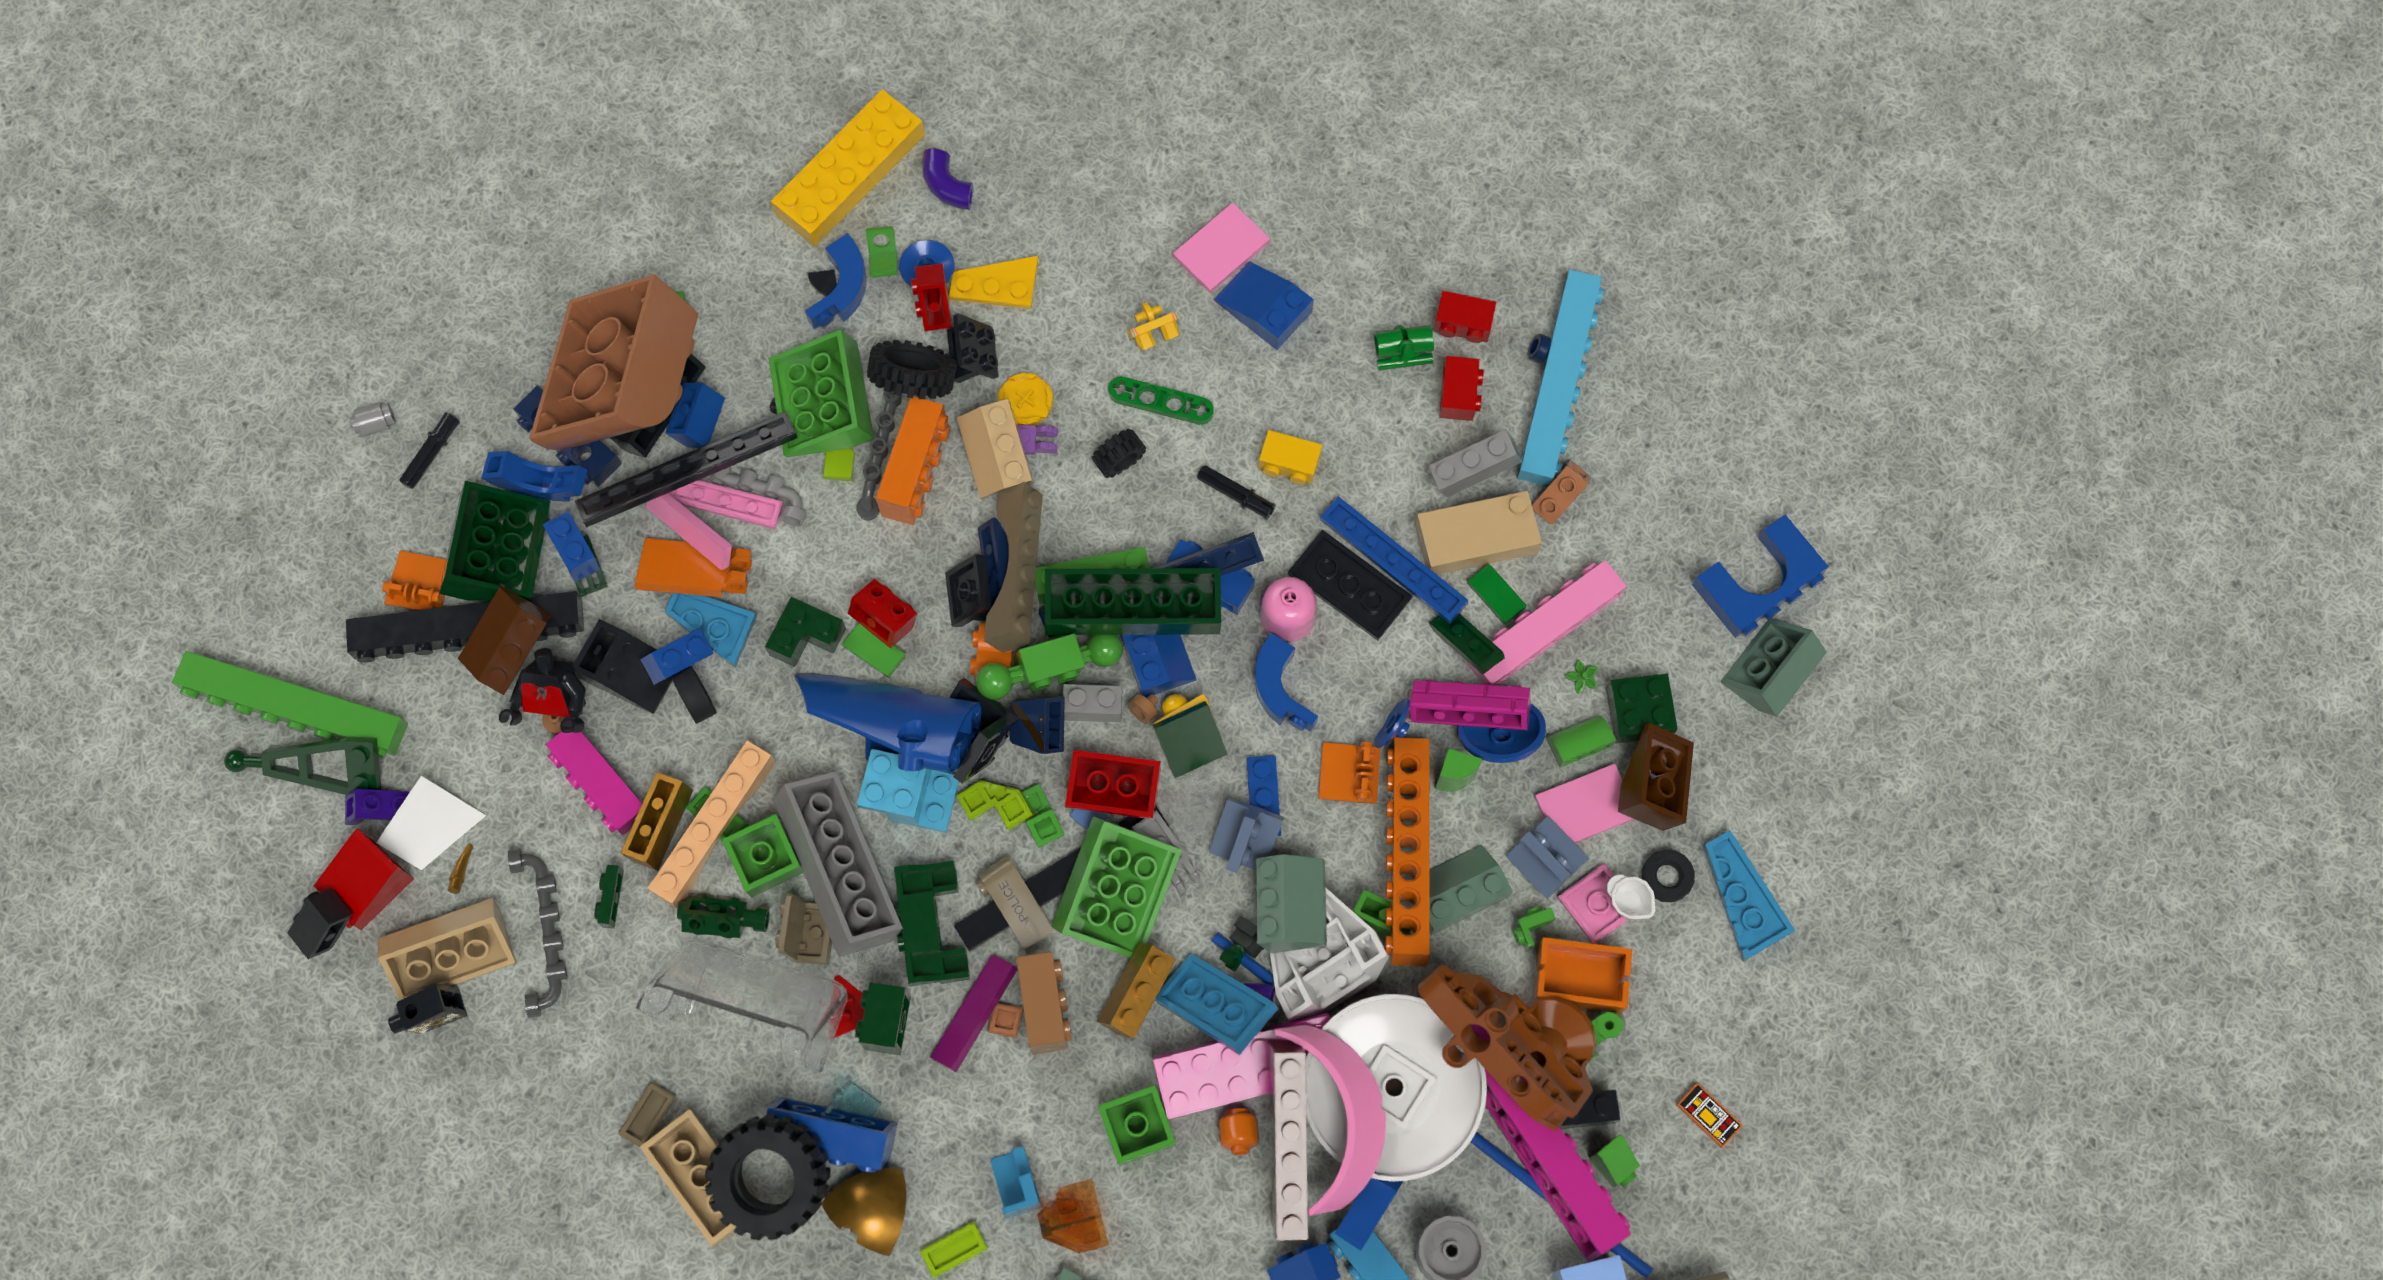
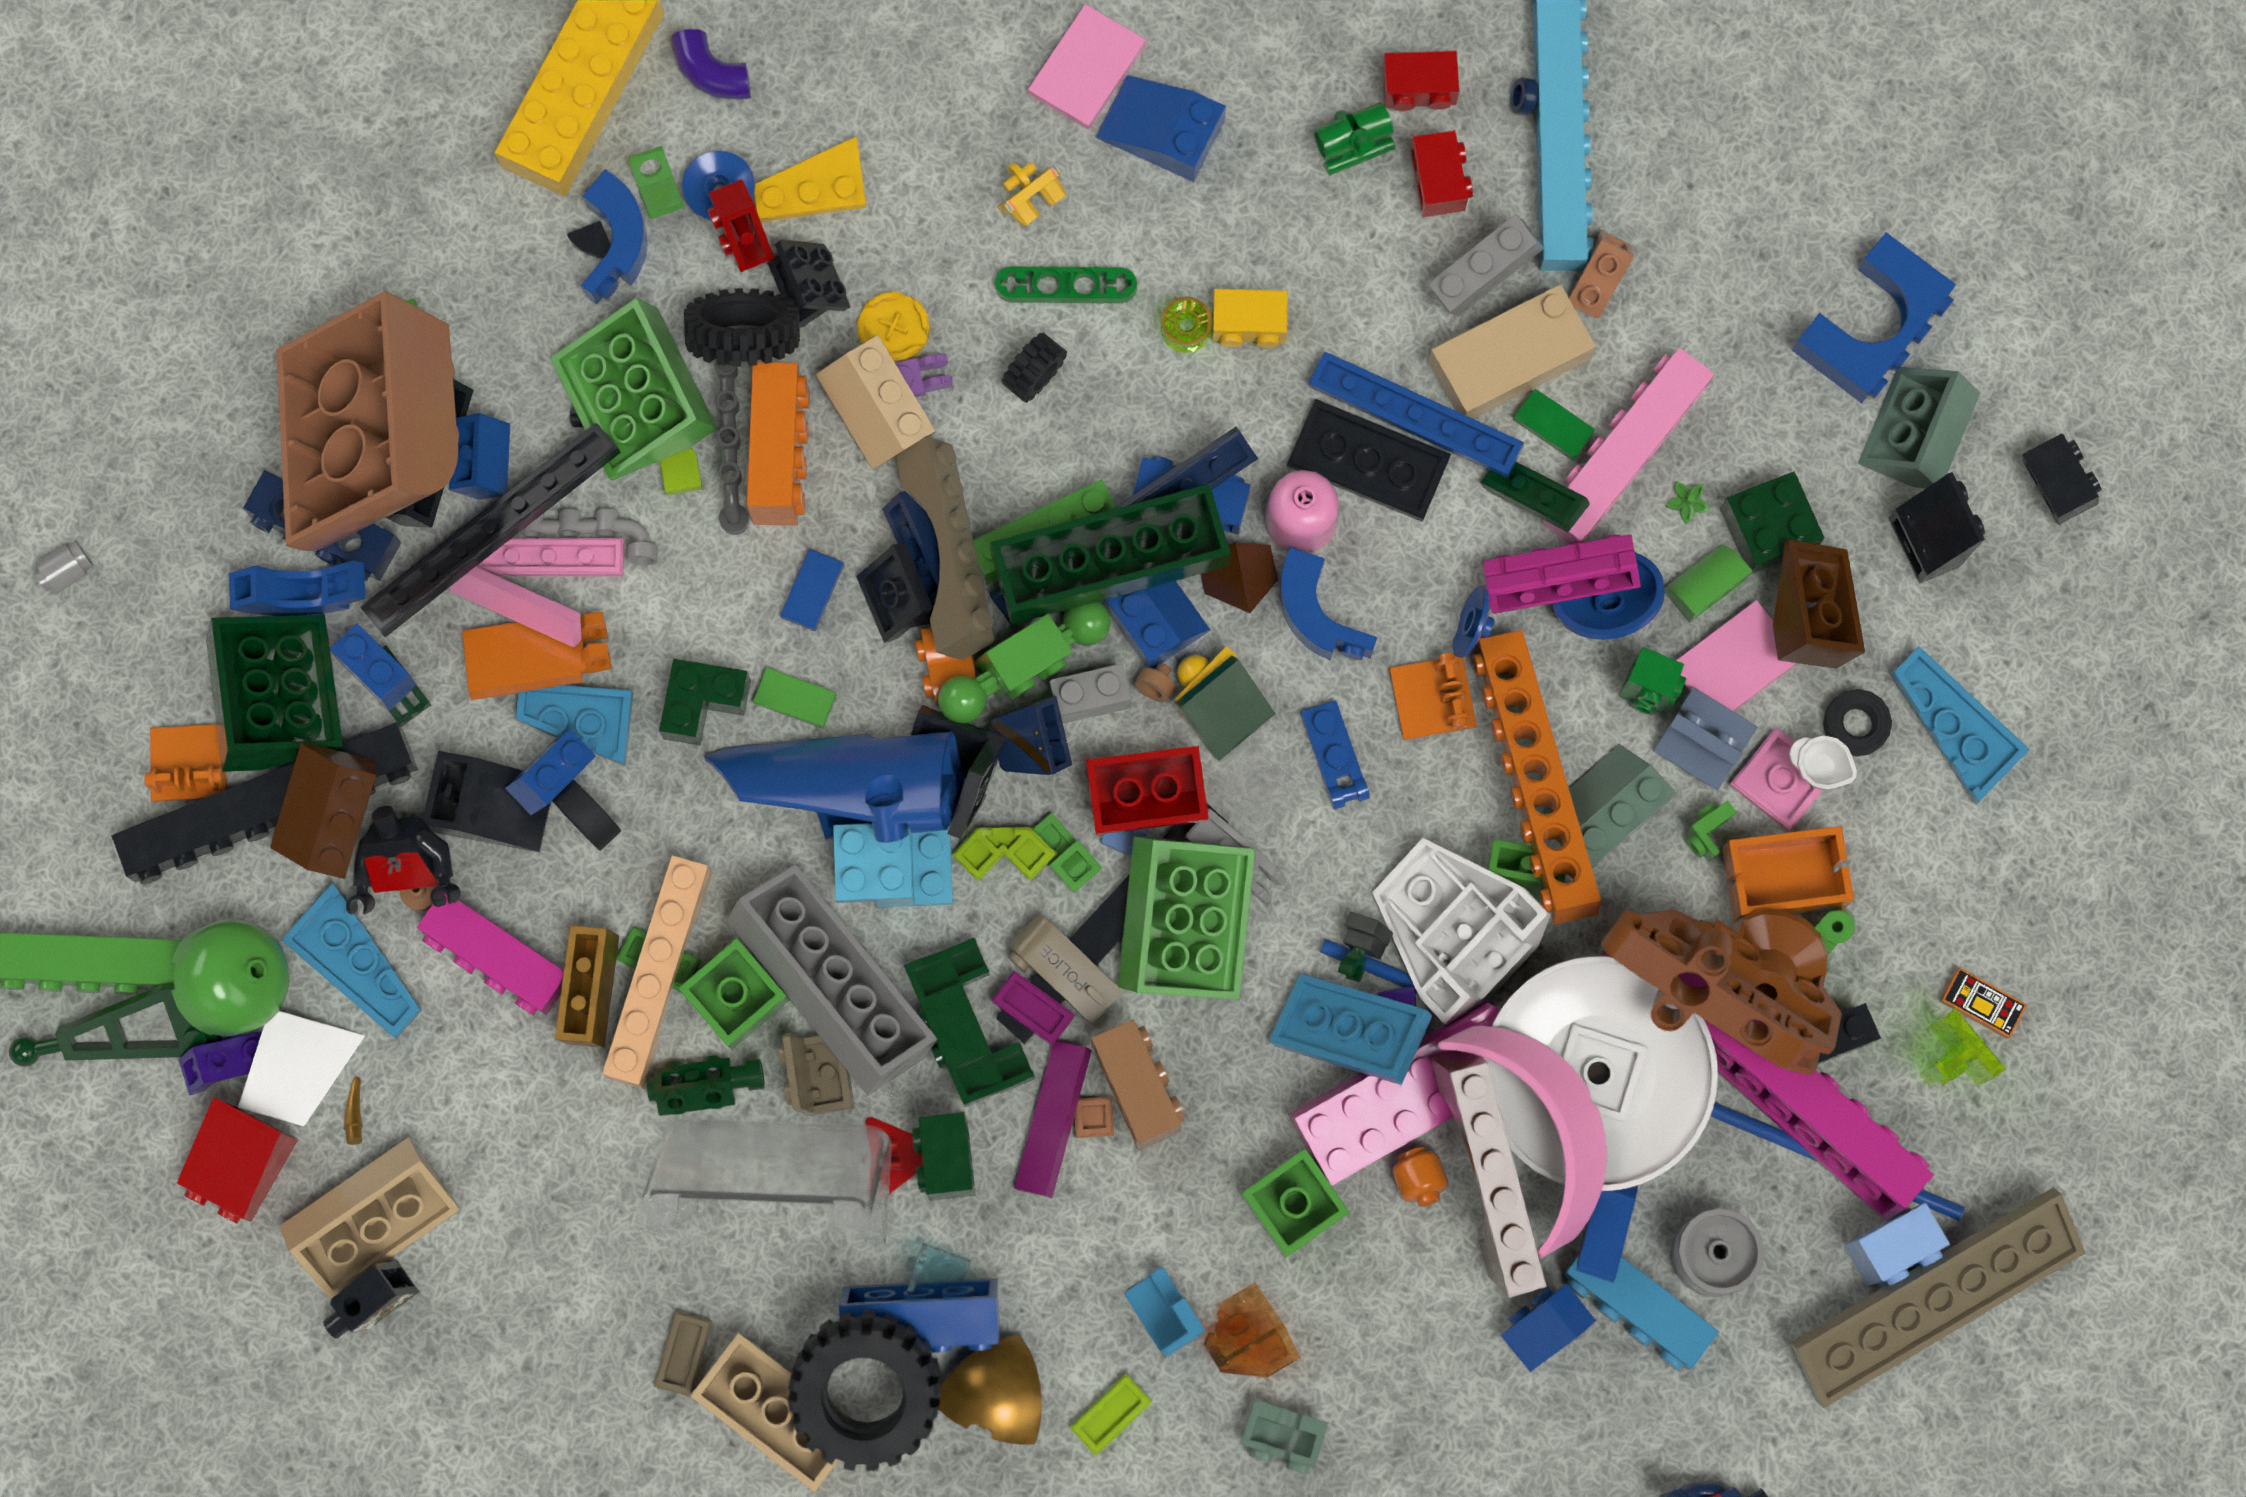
camera: 15 degrees left, 5 degrees up
black brick [287,888,353,959] -> none
black axle [399,412,460,489] -> none
dark grey bar [508,849,567,1018] -> none
dark green plate [594,865,624,929] -> none
red brick [848,578,918,649] -> none
pearl gold brick [1096,943,1176,1039] -> none
black axle [1197,466,1276,520] -> none
sand blue bracket [1209,797,1284,873] -> none
sand green slope [1256,854,1327,953] -> none
bright green brick [1435,748,1482,792] -> none
bright green slope [1589,1134,1640,1188] -> none
none -> bright green cylinder [171,920,290,1036]
none -> dark azure wing [281,883,422,1039]
none -> blue tile [780,549,844,632]
none -> magenta tile [991,970,1075,1047]
none -> clear neon green wheel [1161,297,1212,354]
none -> reddish brown slope [1201,542,1278,613]
none -> green brick [1619,647,1687,715]
none -> black slope [1888,472,1985,584]
none -> clear neon green bracket [1919,1008,2006,1086]
none -> black brick [2022,433,2102,525]

